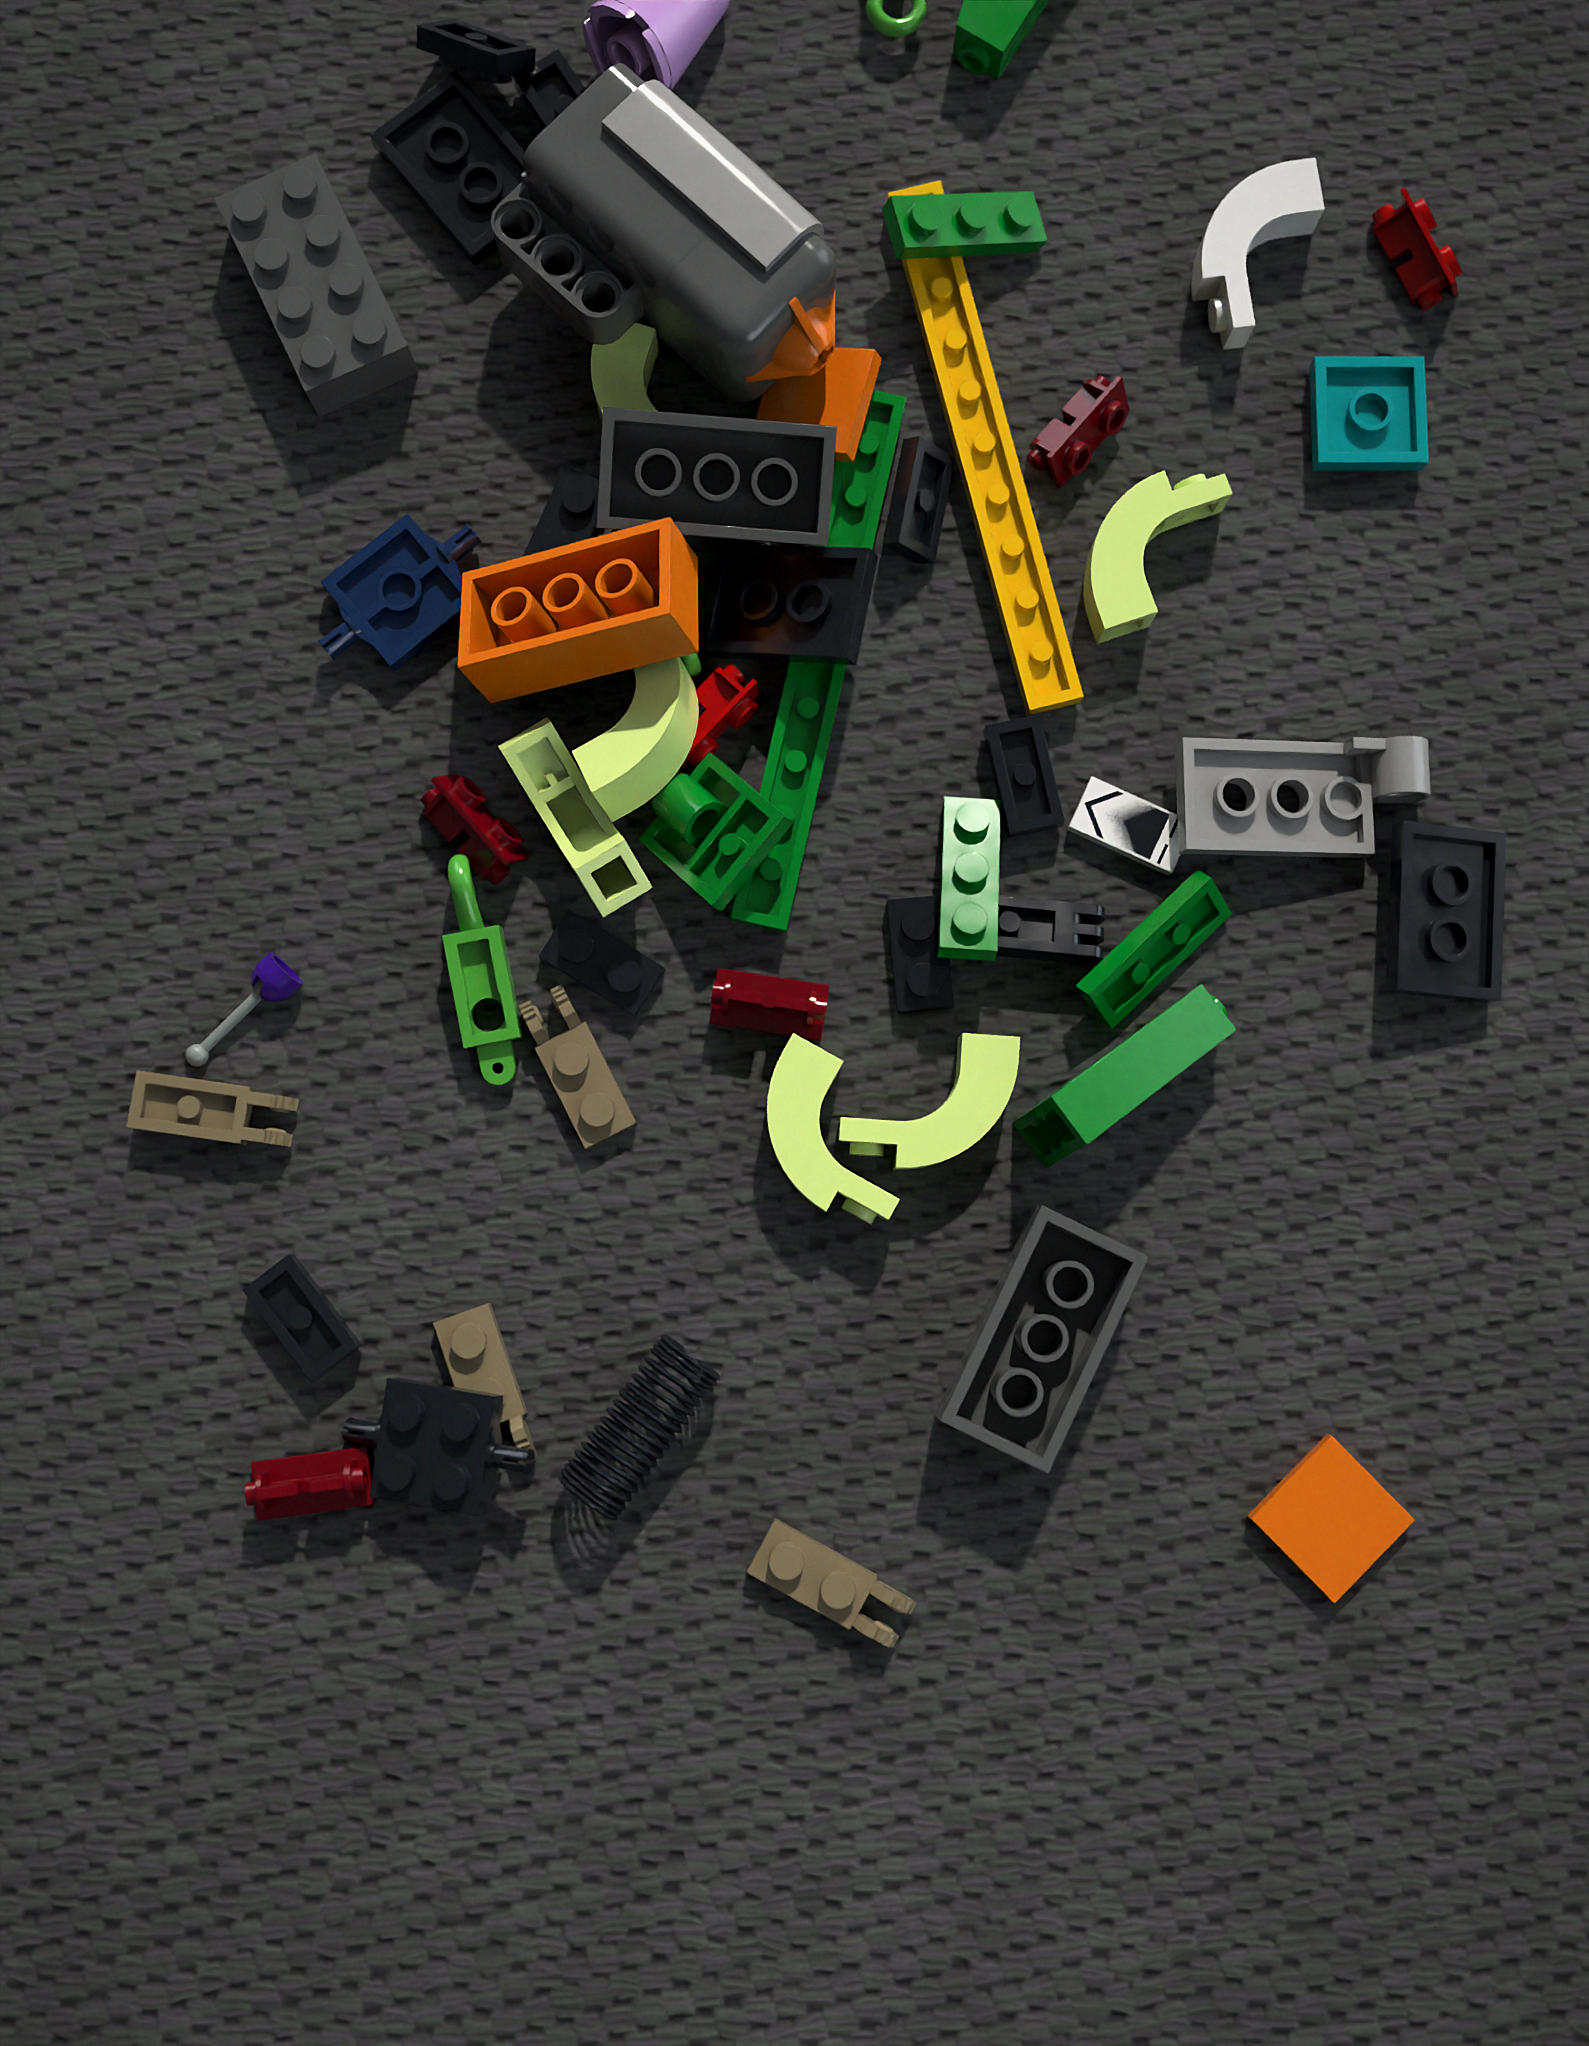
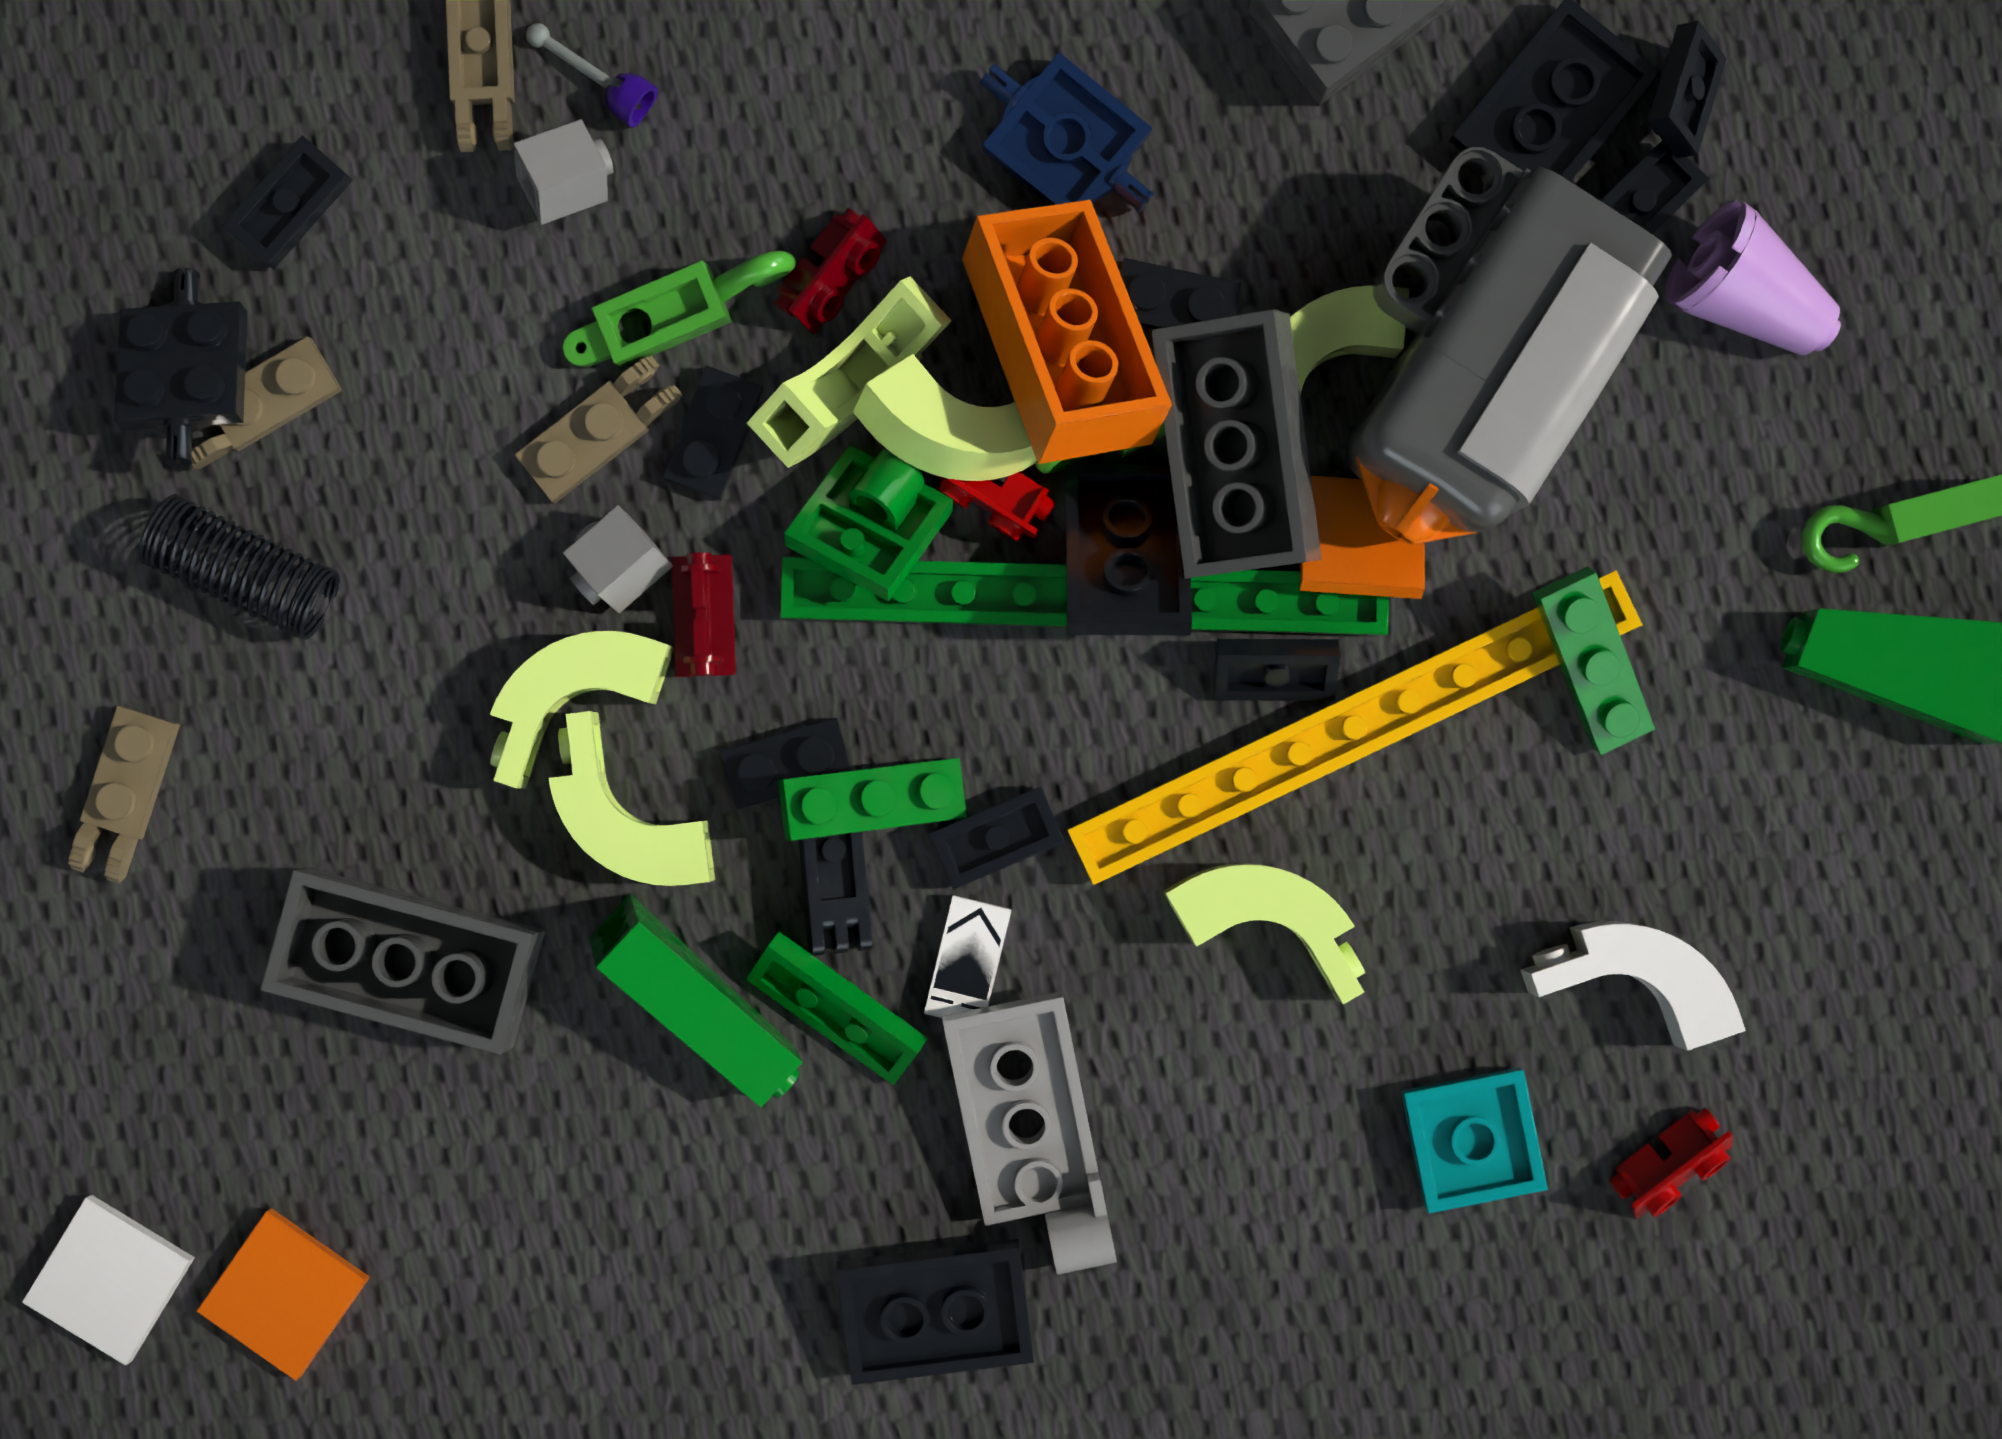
camera: 85 degrees right, 5 degrees up
dark red hinge [245,1446,374,1521] -> none
dark red hinge [1026,376,1130,489] -> none
none -> white tile [22,1195,195,1366]
none -> light grey brick [513,119,613,225]
none -> light grey brick [563,505,673,613]

